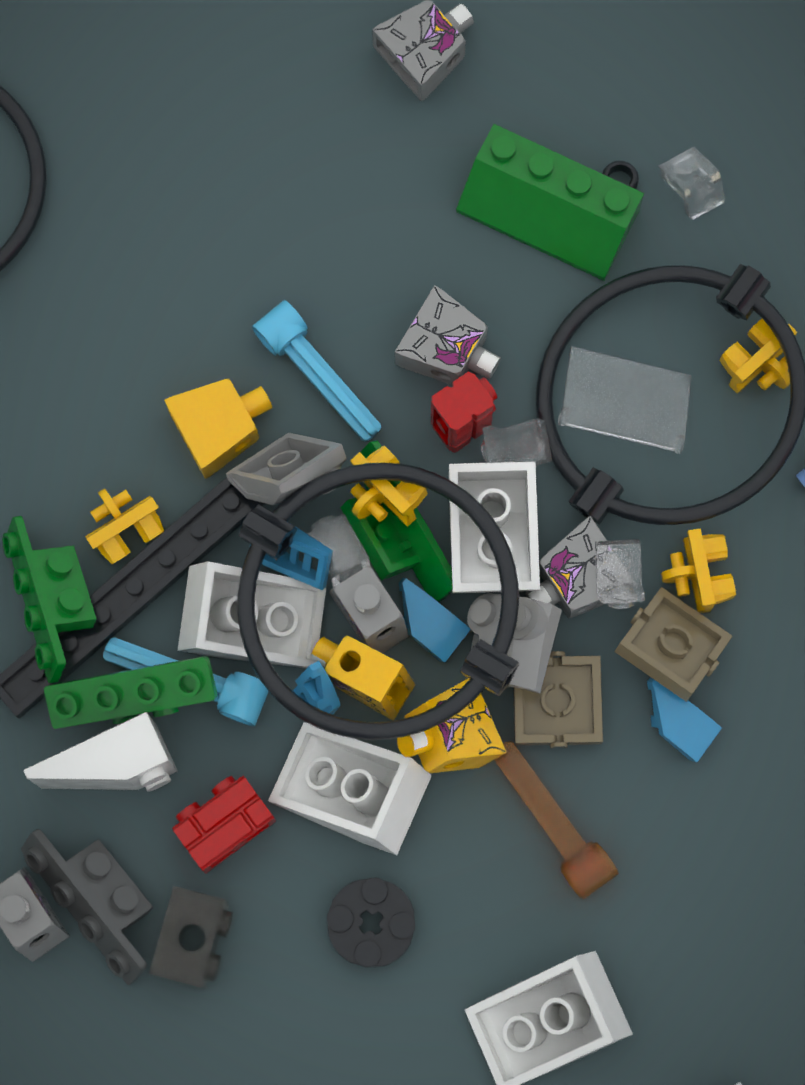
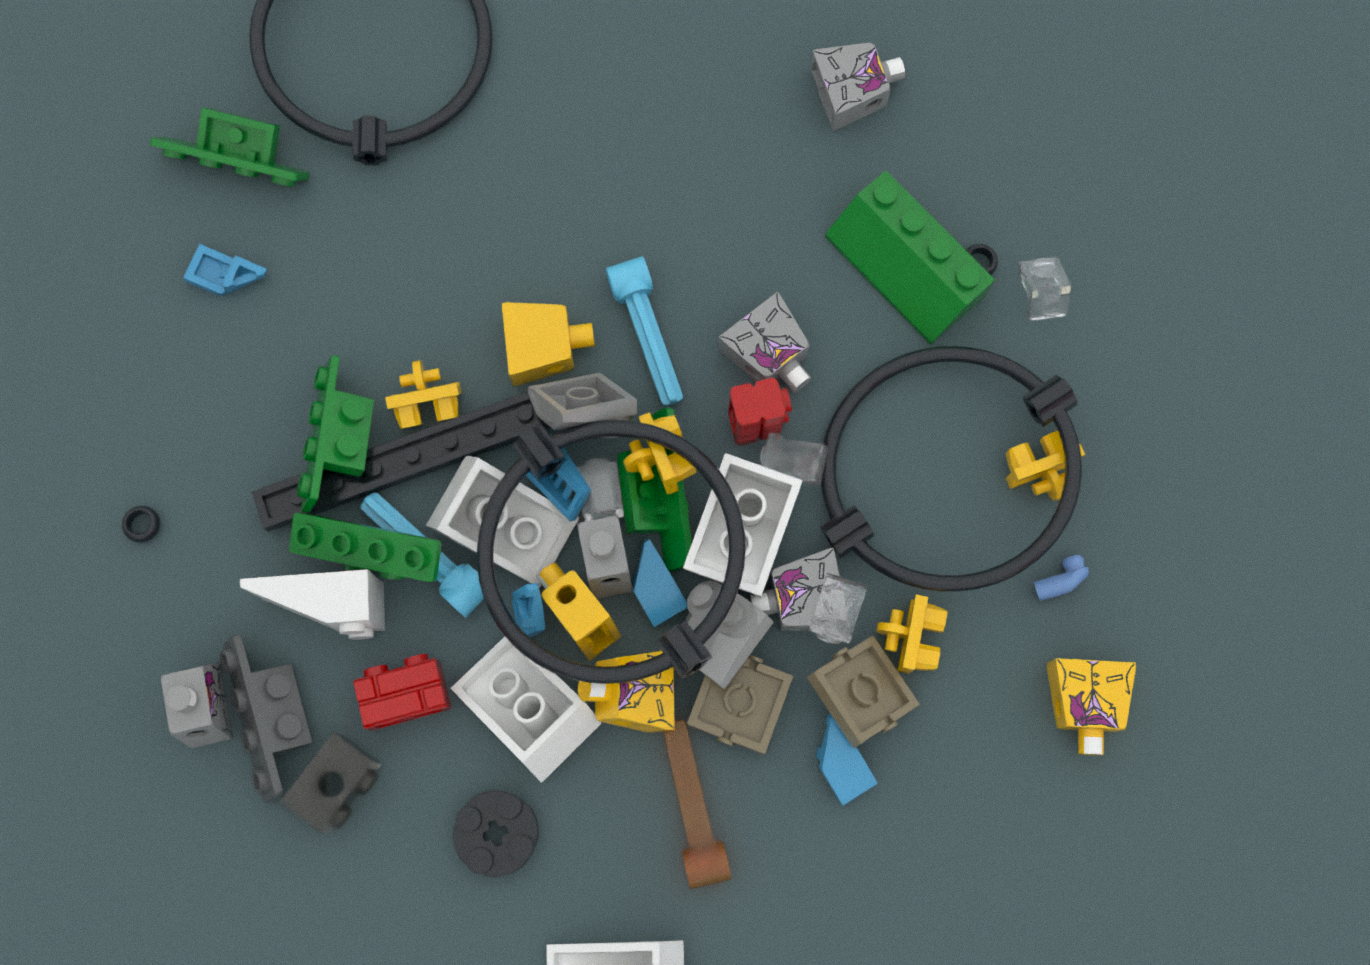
camera: 20 degrees right, 0 degrees up
clear piece [558,346,691,454] -> none

